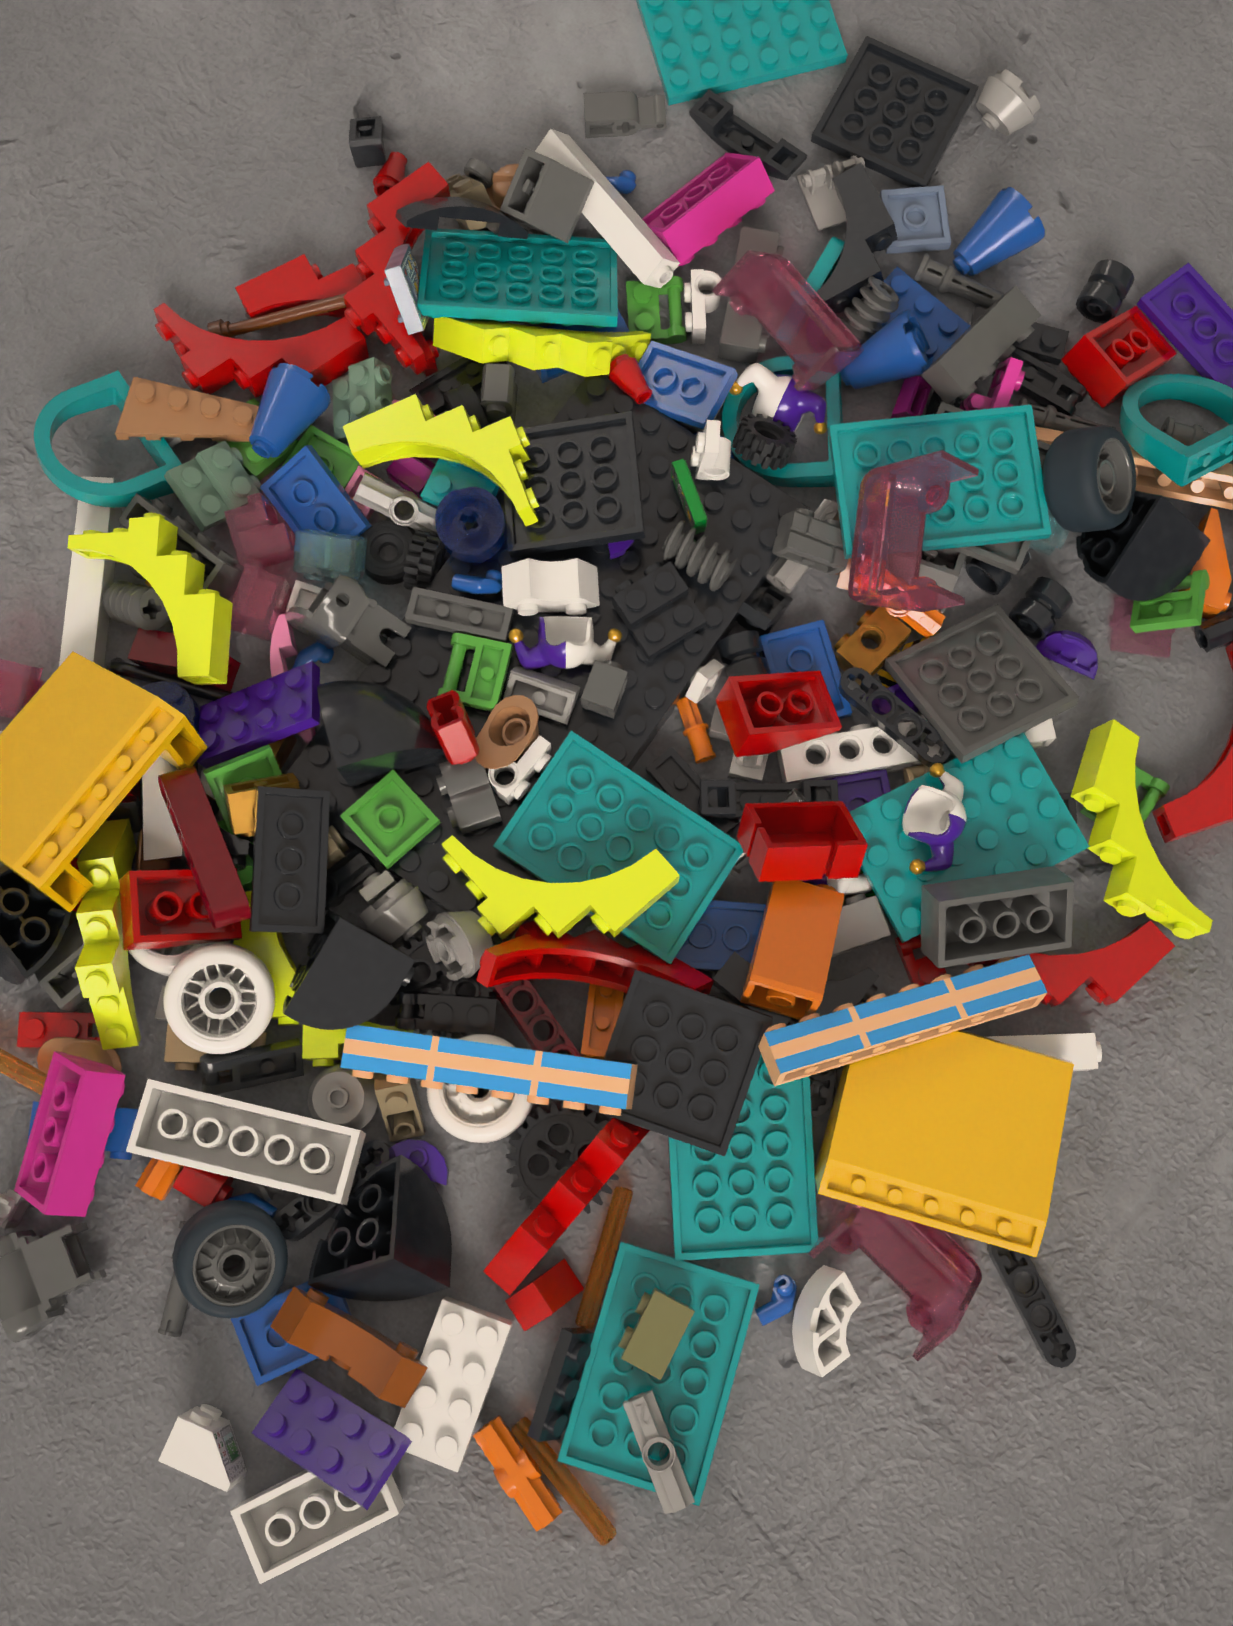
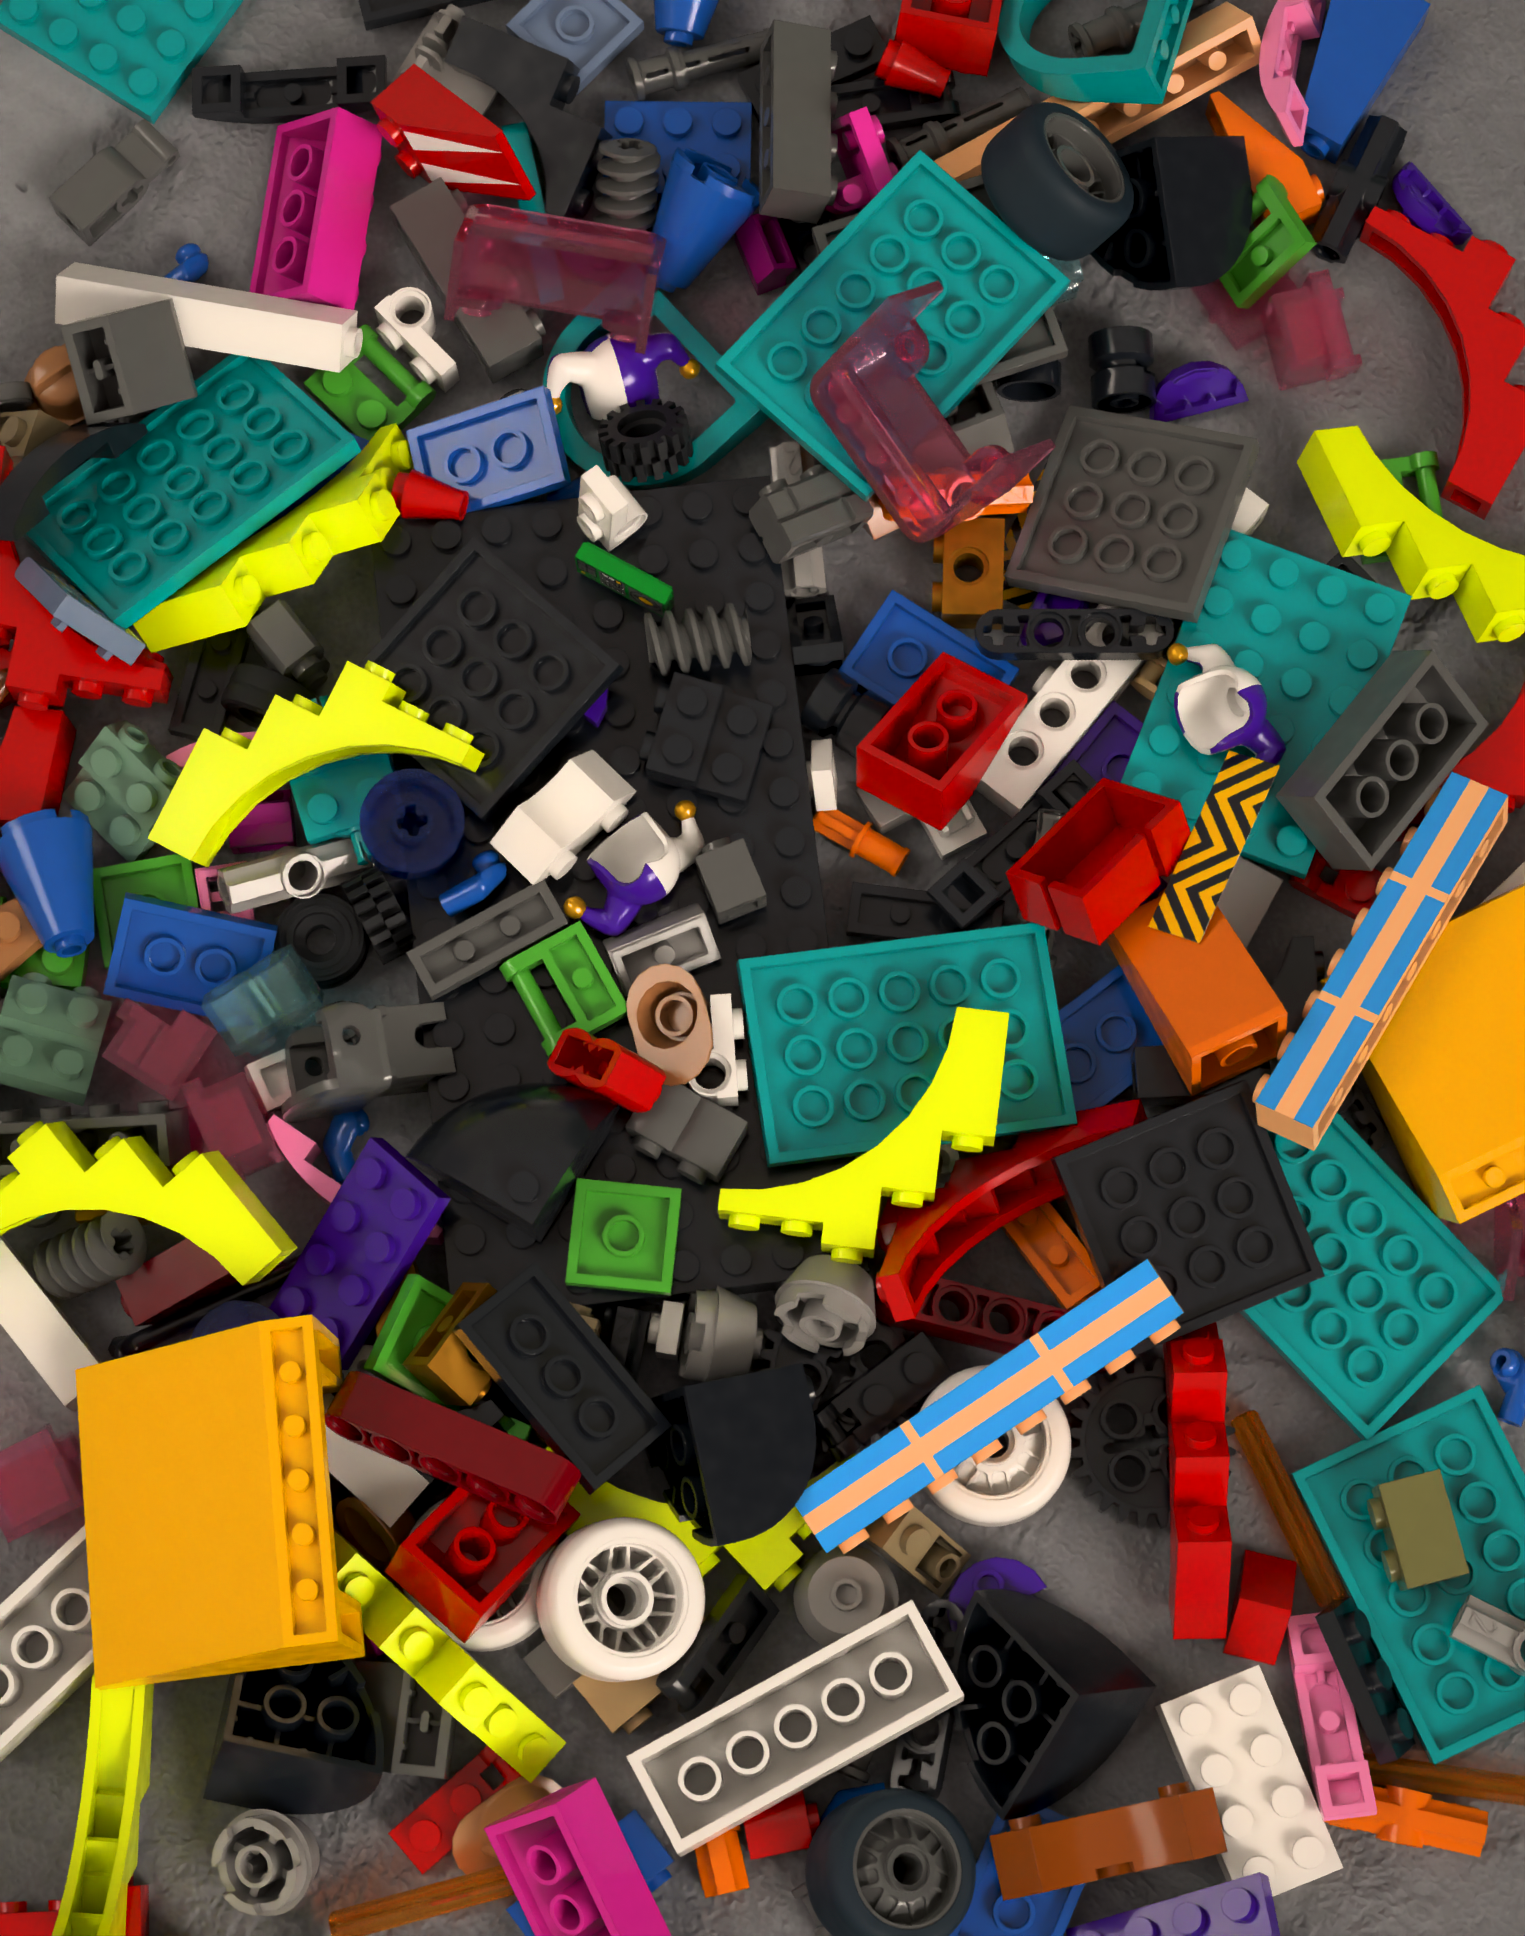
camera: 40 degrees left, 0 degrees up
none -> red slope [370,64,536,200]
none -> red cone [874,39,951,98]
none -> sticker [1148,751,1280,943]
none -> clear pink plate [1260,269,1362,391]
none -> bright pink slope [1286,1612,1377,1821]

